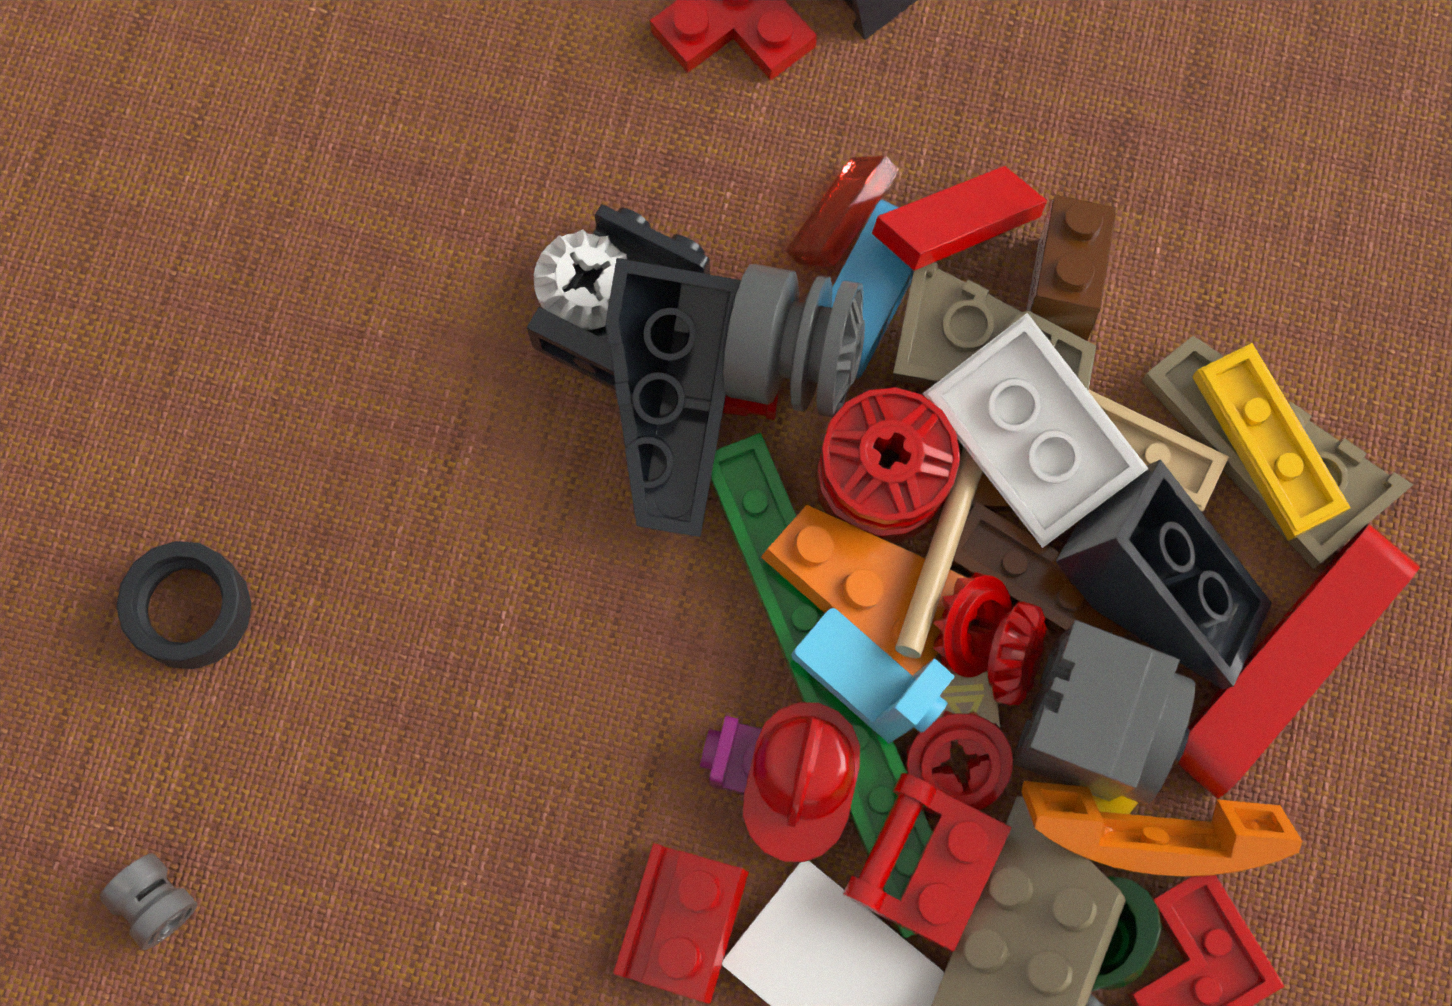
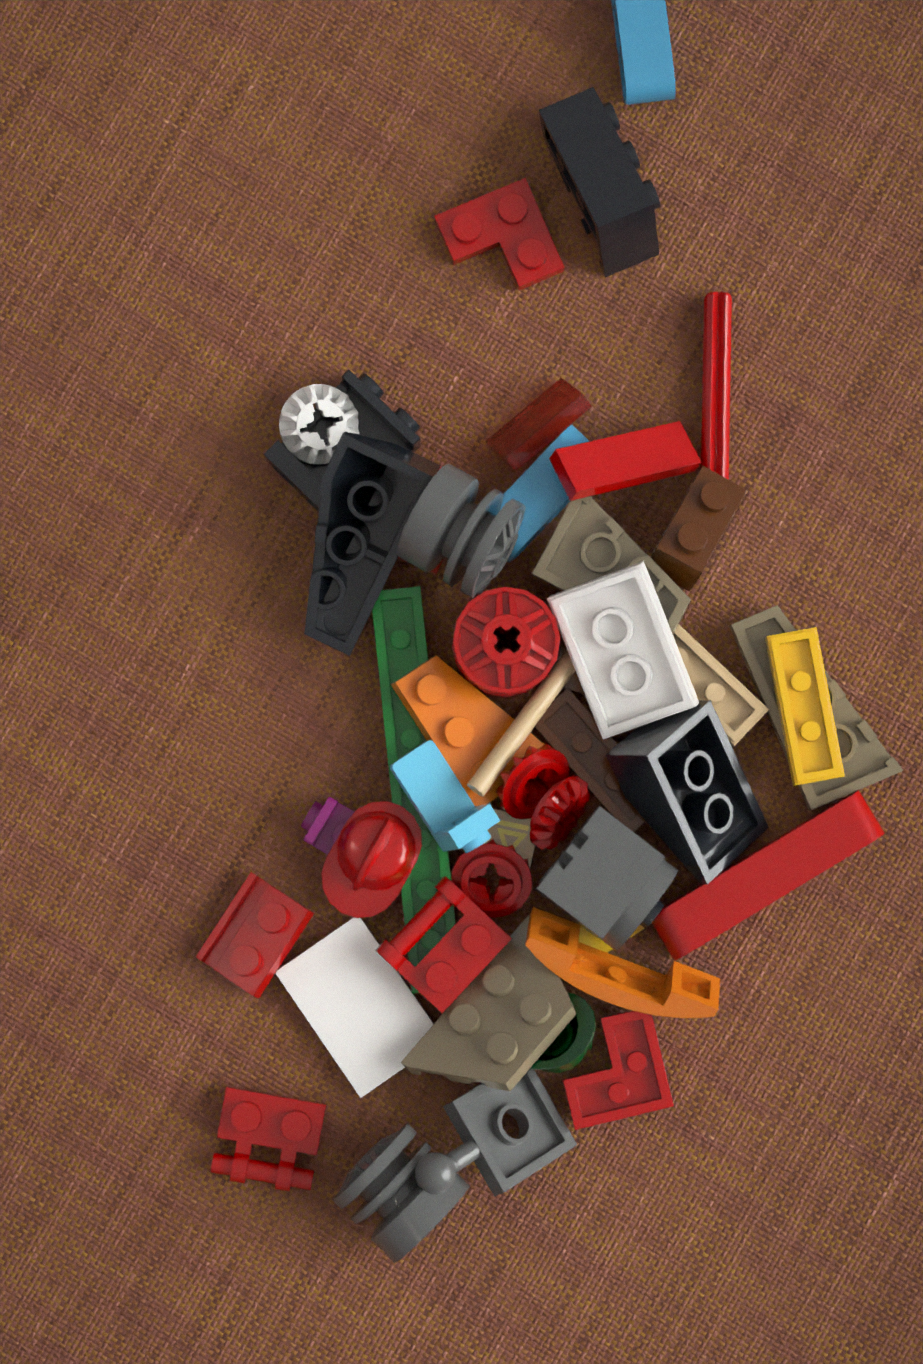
camera: 10 degrees right, 10 degrees up
none -> red axle [701,291,732,480]

